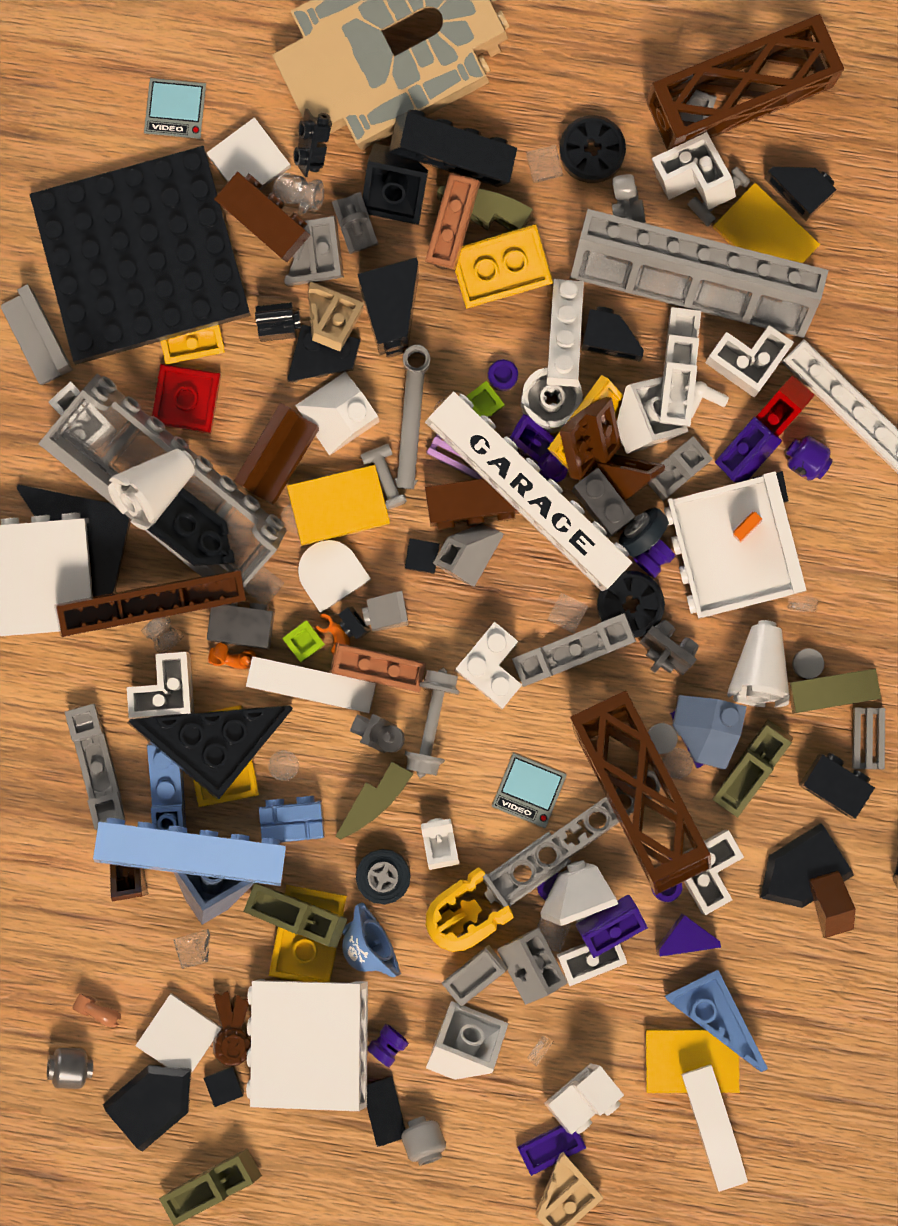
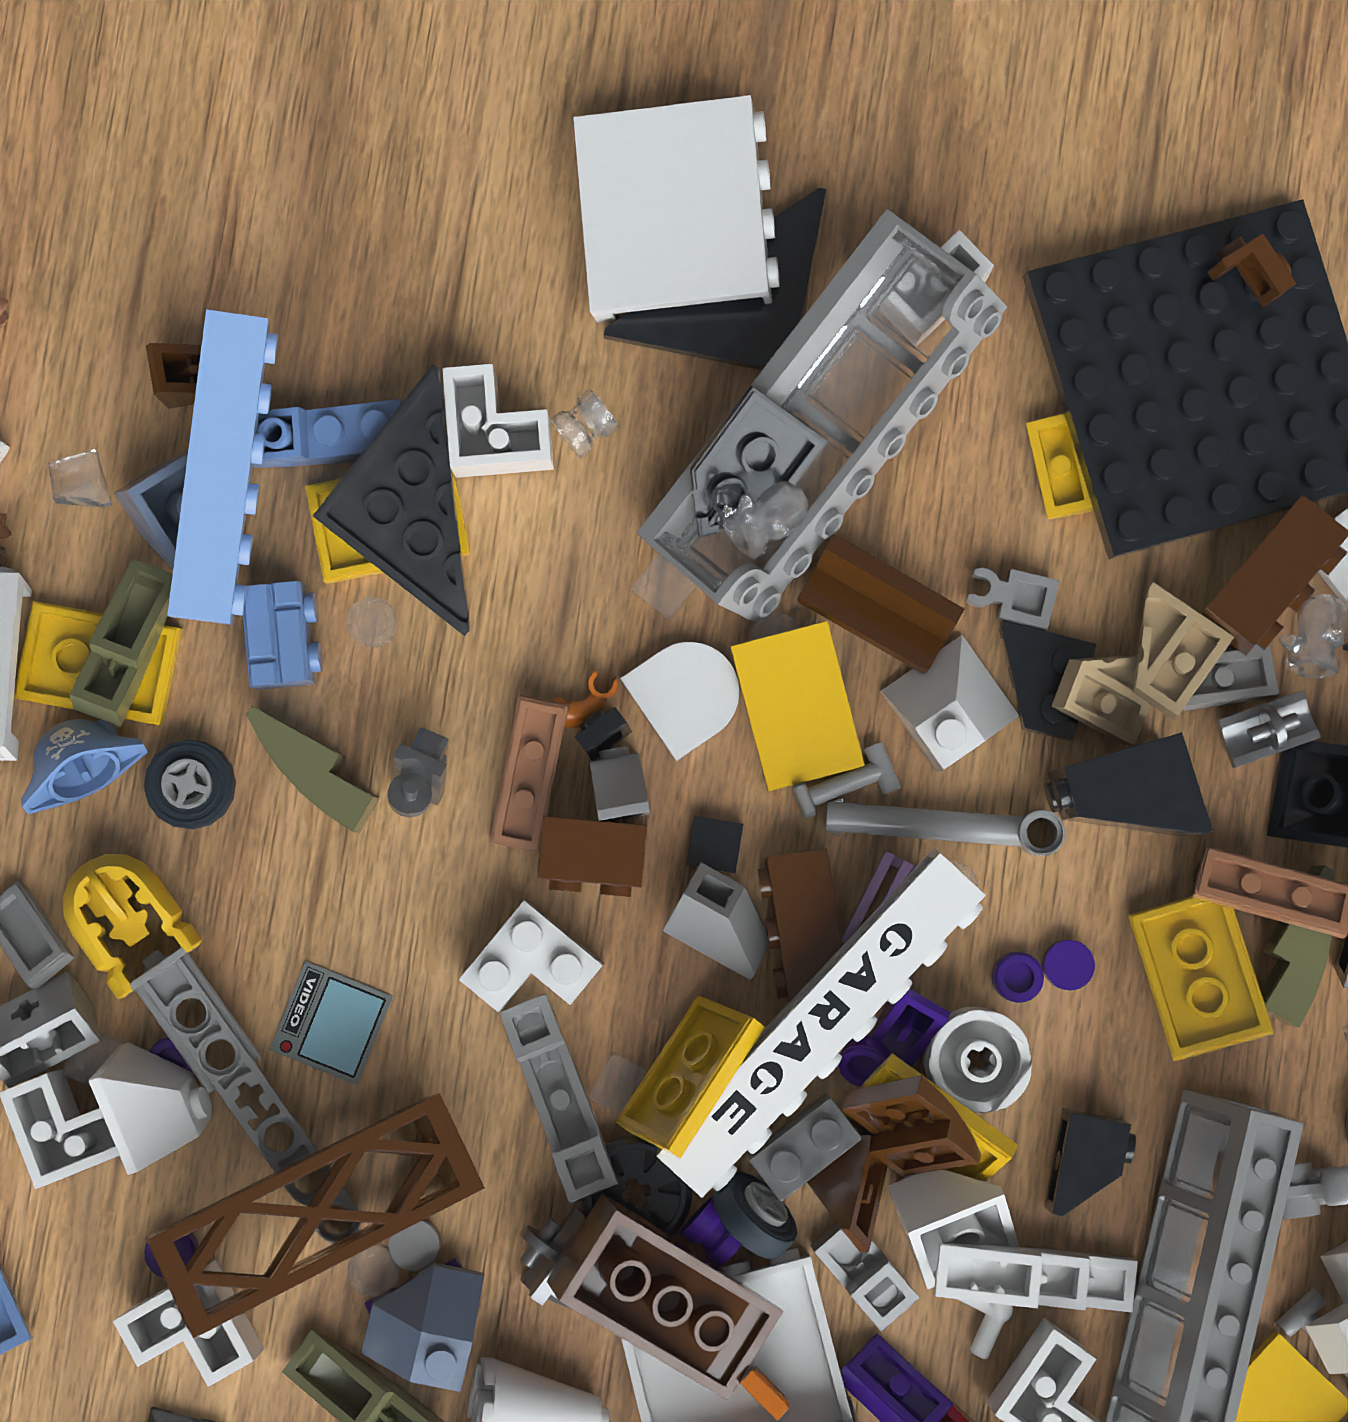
camera: 90 degrees right, 0 degrees up
light grey panel [1,284,73,385] -> none
reddish brown slope [54,570,246,637] -> none
light grey slope [65,704,126,830] -> none
white cone [108,449,195,530] -> none
red tile [152,364,221,434] -> none
flat silver brick [207,602,275,650] -> none
orange arm [208,642,257,669] -> none
white slope [246,656,376,713] -> none
black brick [255,302,301,342] -> none
lime plate [282,620,325,663] -> none
light grey piece [405,667,459,778] -> none
white bracket [421,818,459,870] -> none
lime plate [466,381,505,418] -> none
white plate [547,279,584,387] -> none
dark purple slope [576,895,648,958] -> none
dark purple slope [656,913,721,957] -> none
none -> reddish brown brick [538,816,648,897]
none -> reddish brown slope [546,1193,784,1400]
none -> yellow tile [616,995,765,1159]
none -> clear animal [722,482,808,559]
none -> light grey plate [965,568,1059,631]
none -> dark purple tile [1042,940,1095,991]
none -> tan wing [1132,582,1234,721]
none -> reddish brown bracket [1208,233,1297,307]

